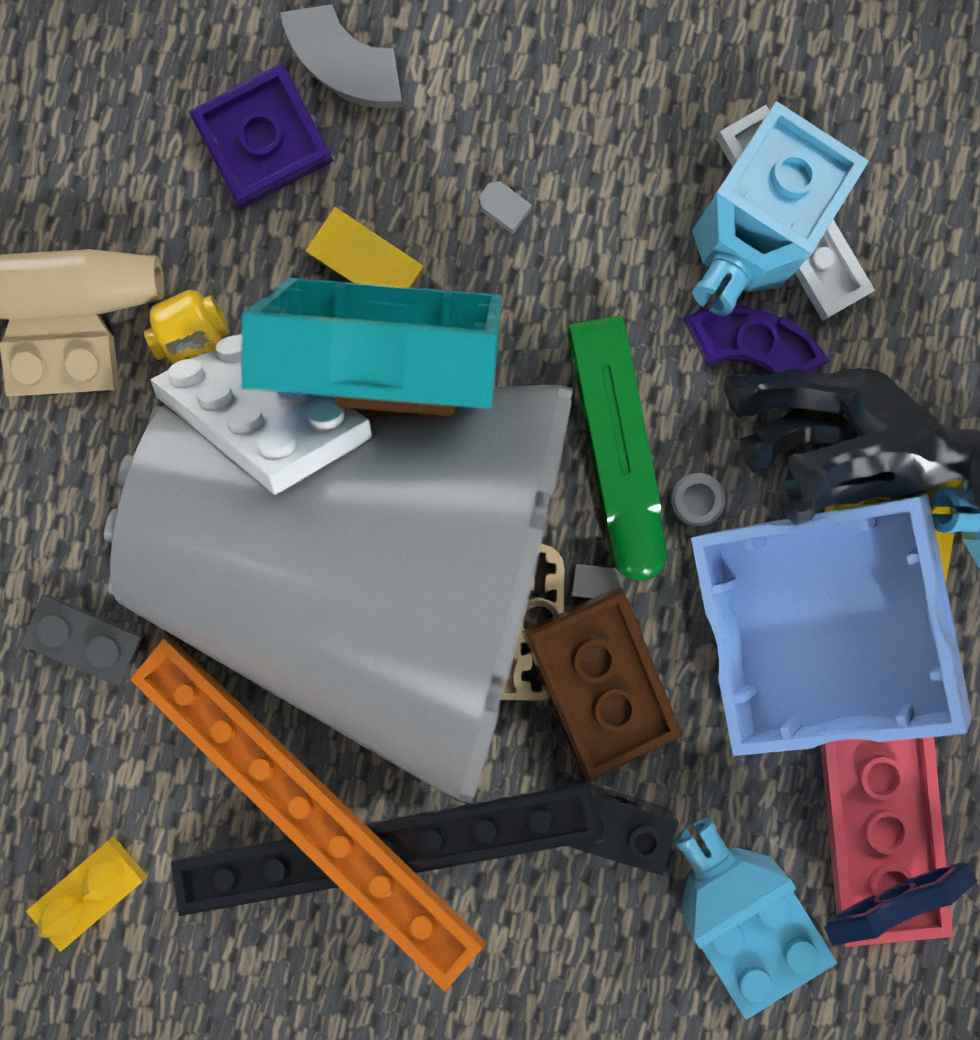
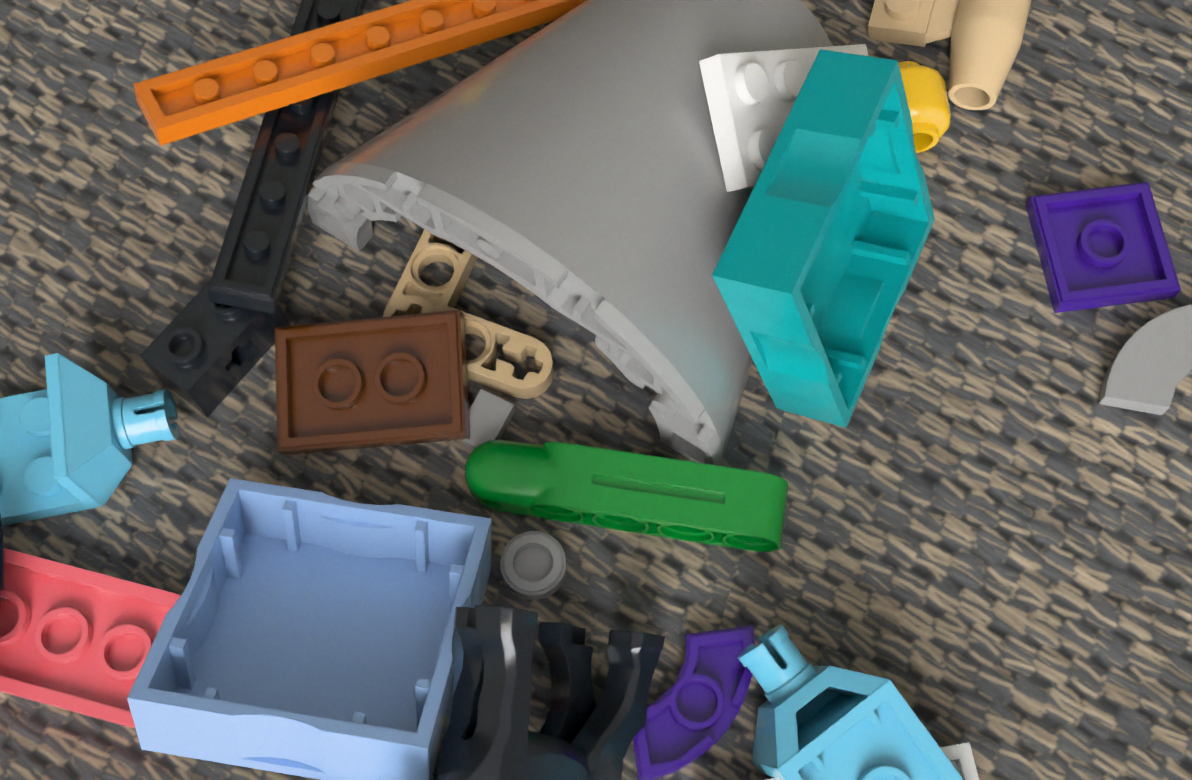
camera: 110 degrees right, 20 degrees down
yellow tile [305,207,425,288] -> none
light grey piece [479,181,532,234] -> none

